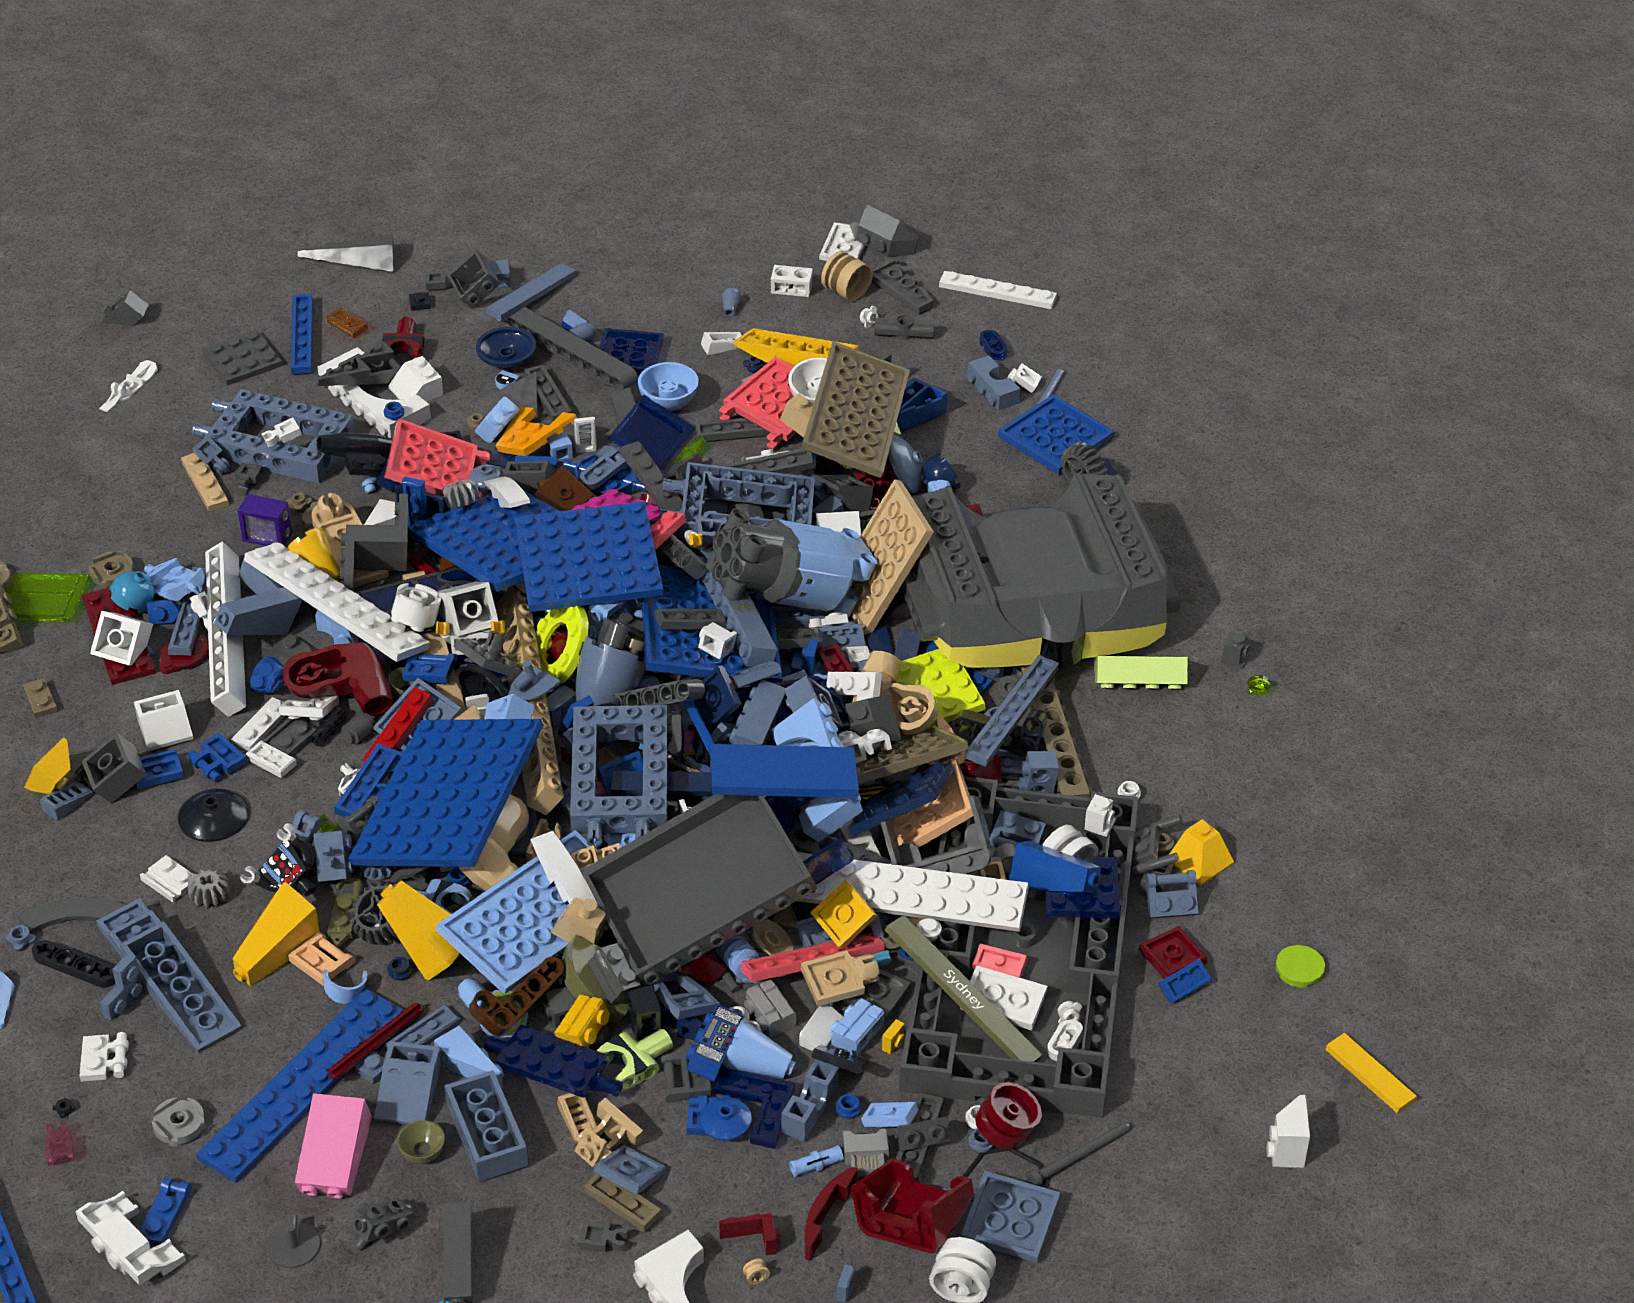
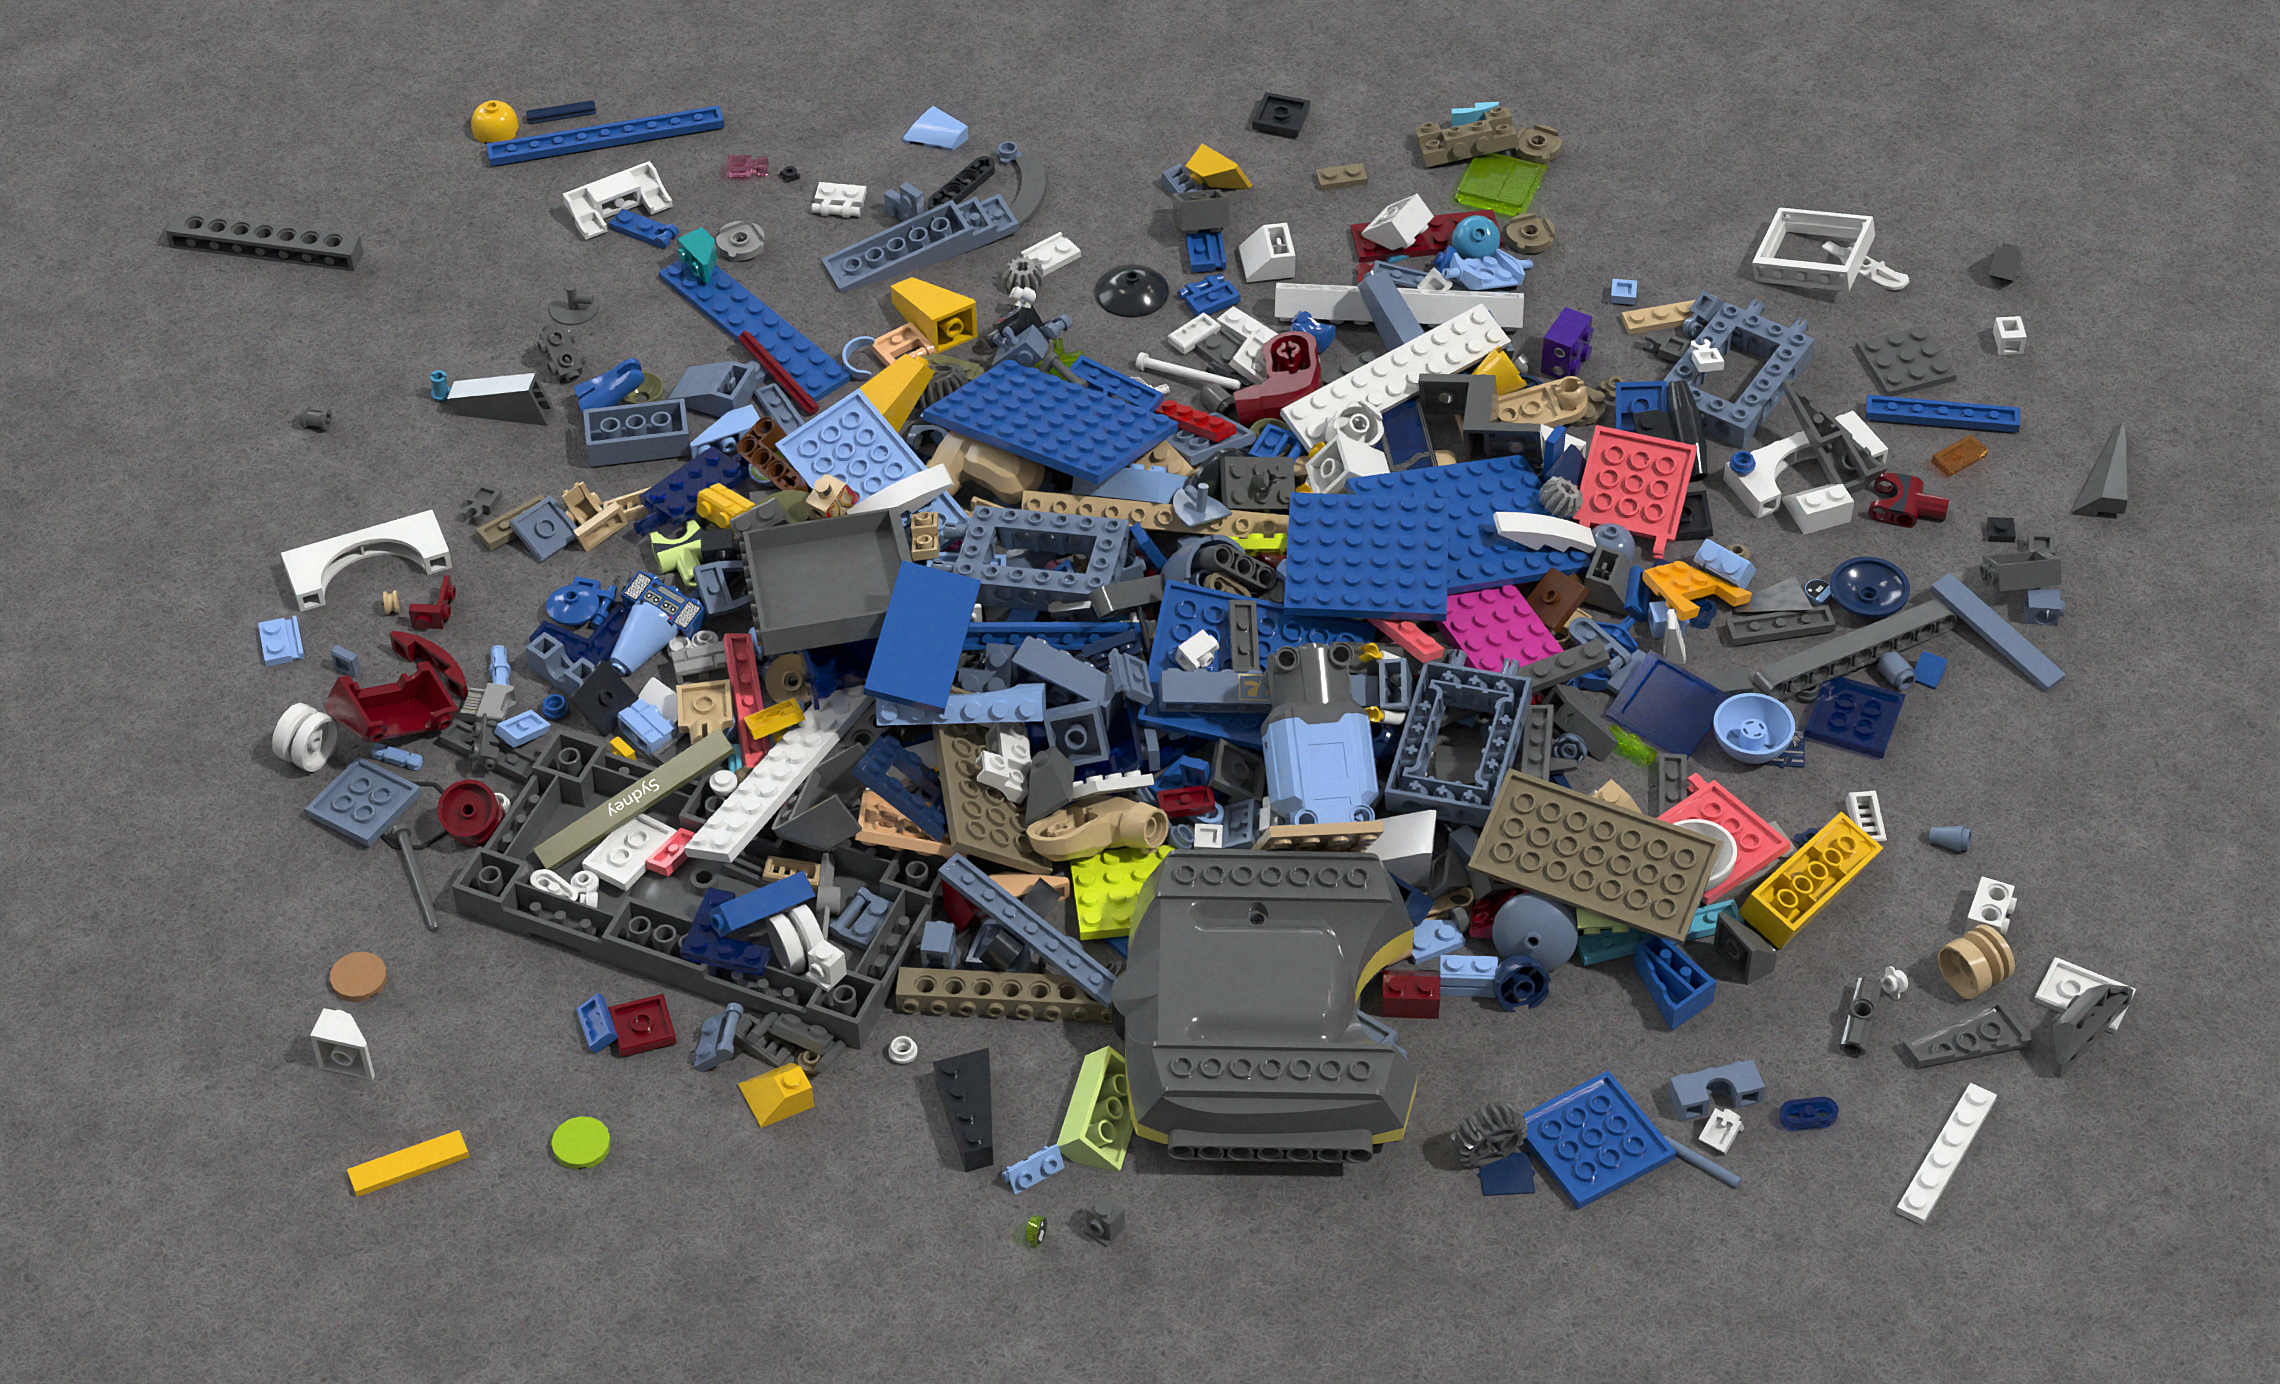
camera: 105 degrees right, 5 degrees up
bright pink slope [295,1093,372,1199] -> none
none -> medium nougat tile [330,952,387,1002]
none -> white plate [571,871,599,896]
none -> blue piece [574,358,645,413]
none -> teal slope [677,227,717,283]
none -> black wedge [933,1048,994,1172]
none -> light blue hinge [1002,1144,1065,1195]
none -> white bar [1136,352,1241,390]
none -> light blue plate [1611,279,1637,305]
none -> blue plate [1616,381,1668,433]
none -> white window [1752,208,1875,291]
none -> white brick [1993,316,2027,355]

